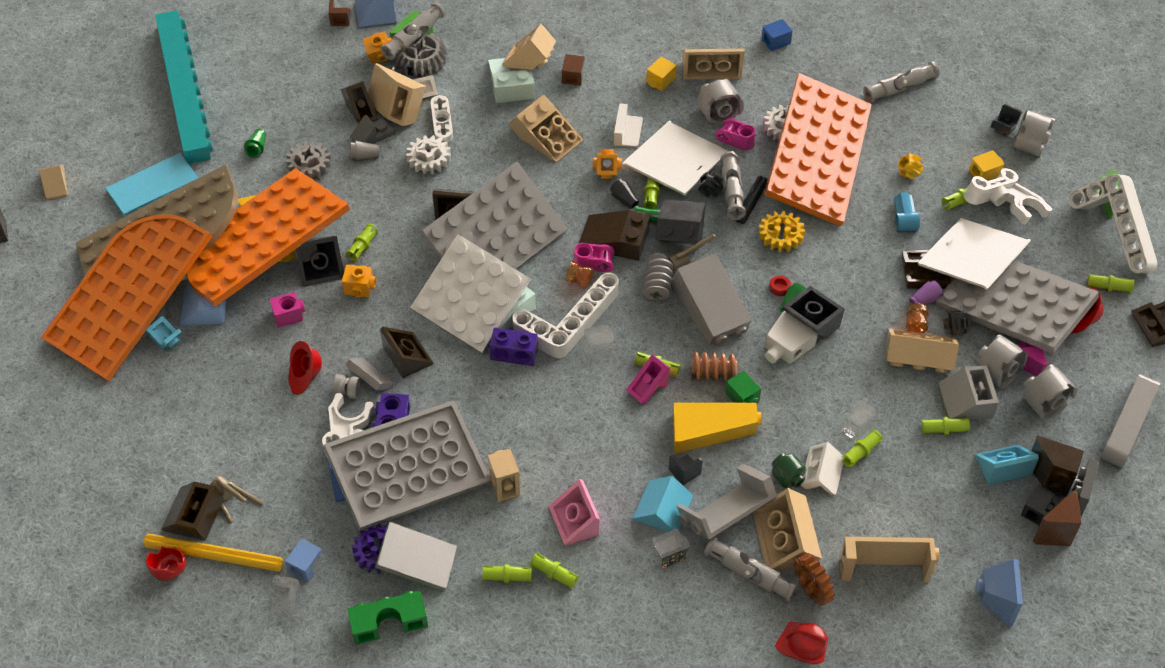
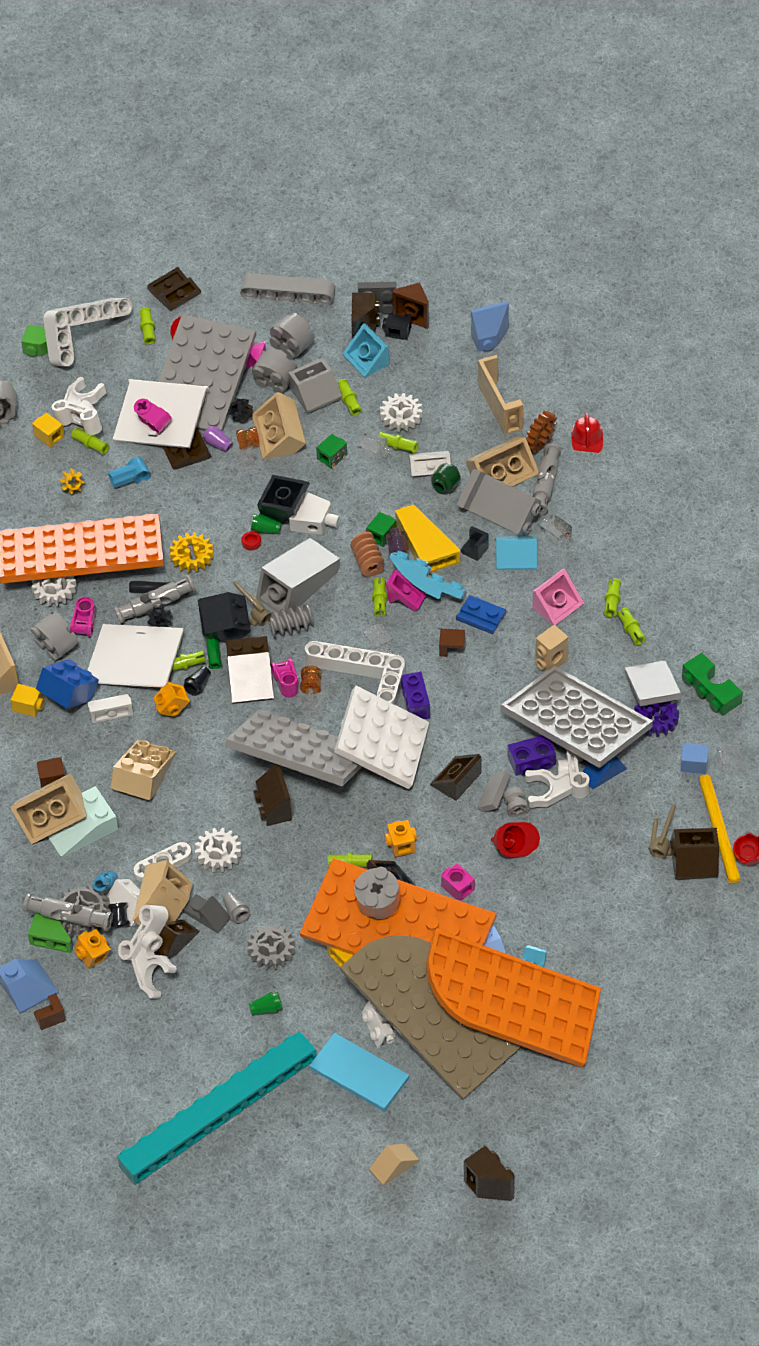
camera: 110 degrees left, 0 degrees up
none -> blue brick [35,660,99,709]
none -> dark azure pin [93,870,118,891]
none -> white piece [118,905,177,999]
none -> dark pink piece [134,398,172,434]
none -> green brick [316,434,347,469]
none -> light grey brick [354,867,401,919]
none -> white gear [380,393,423,432]
none -> brick [386,527,409,554]
none -> medium azure slope [390,551,467,599]
none -> reddish brown panel [439,628,465,657]
none -> blue plate [456,595,506,634]

